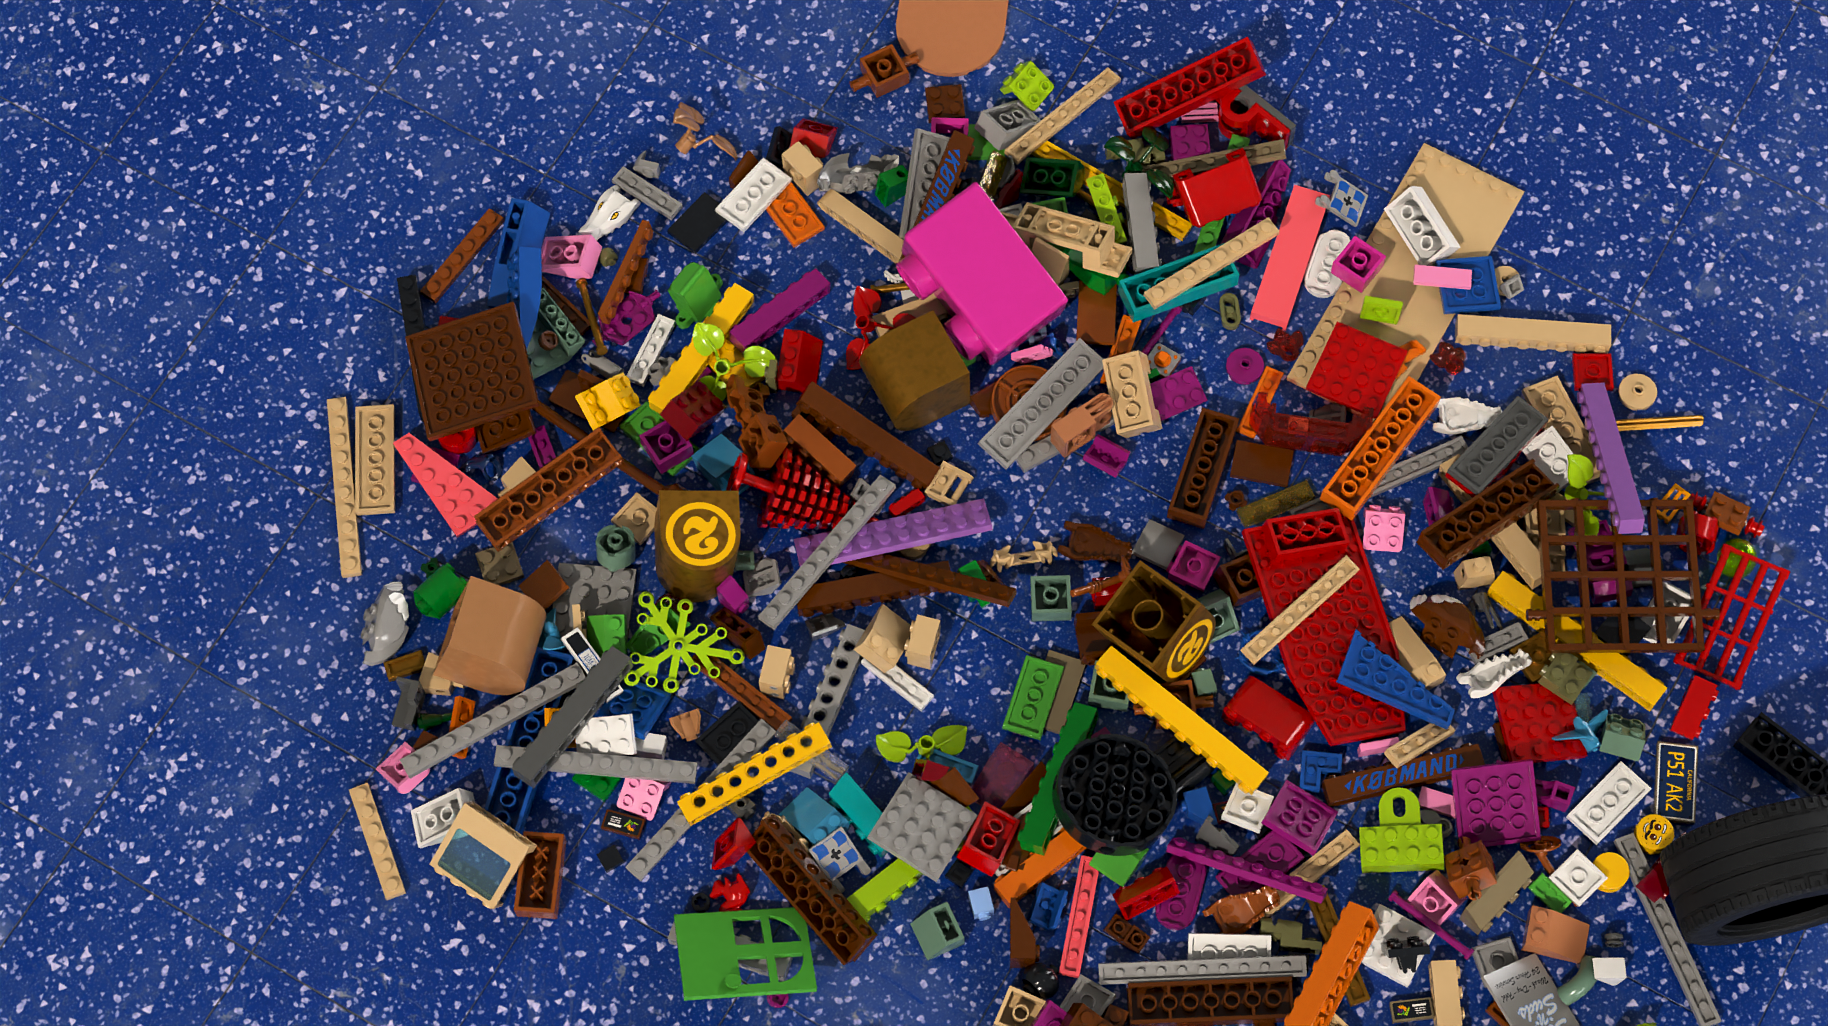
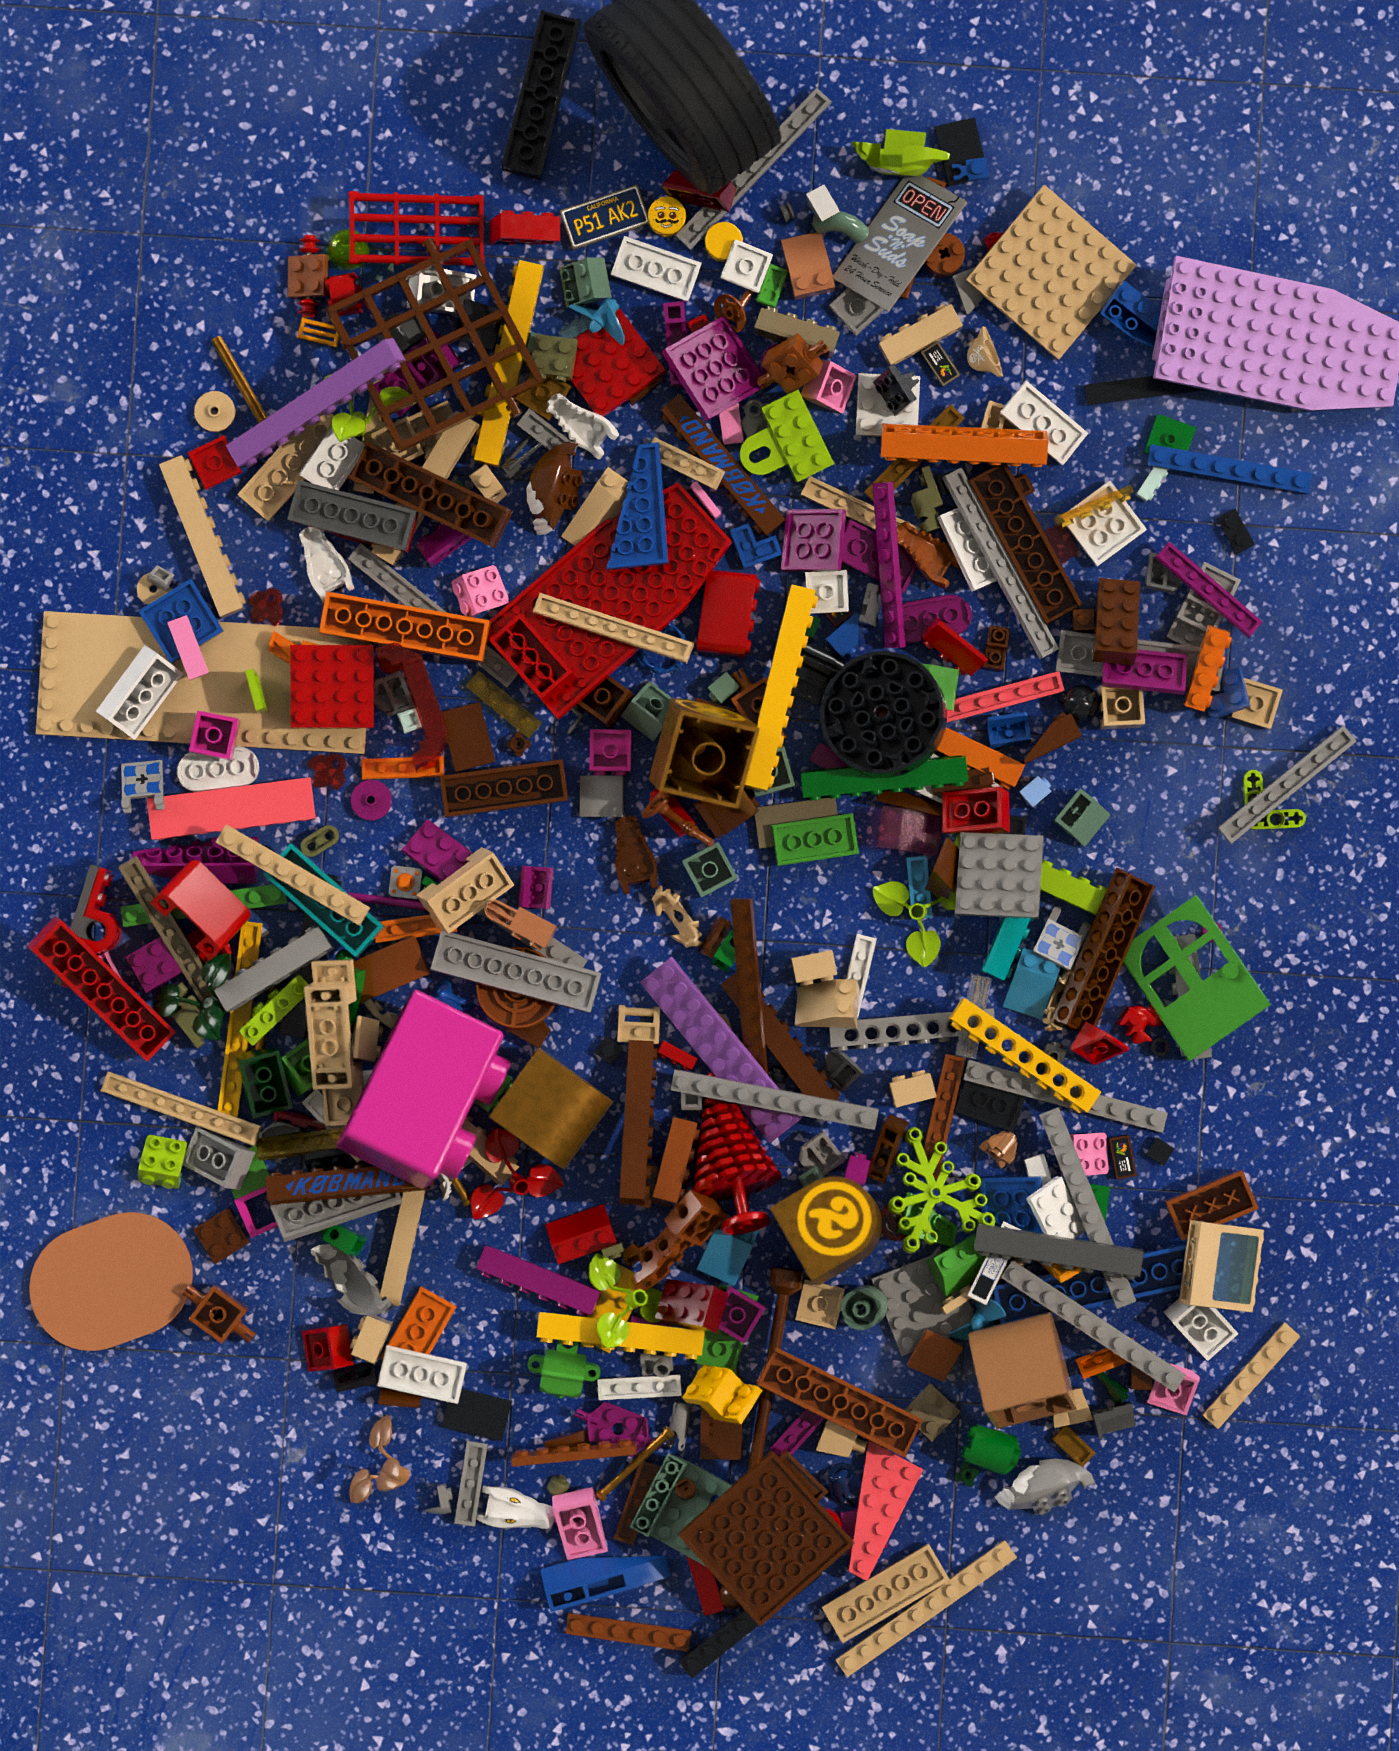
camera: 115 degrees left, 20 degrees up
blue wedge [507,246,542,350] -> none
dark red brick [911,759,949,781] -> none
bright pink tile [1011,344,1053,365] -> none
magenta bar [1388,890,1475,960] -> none

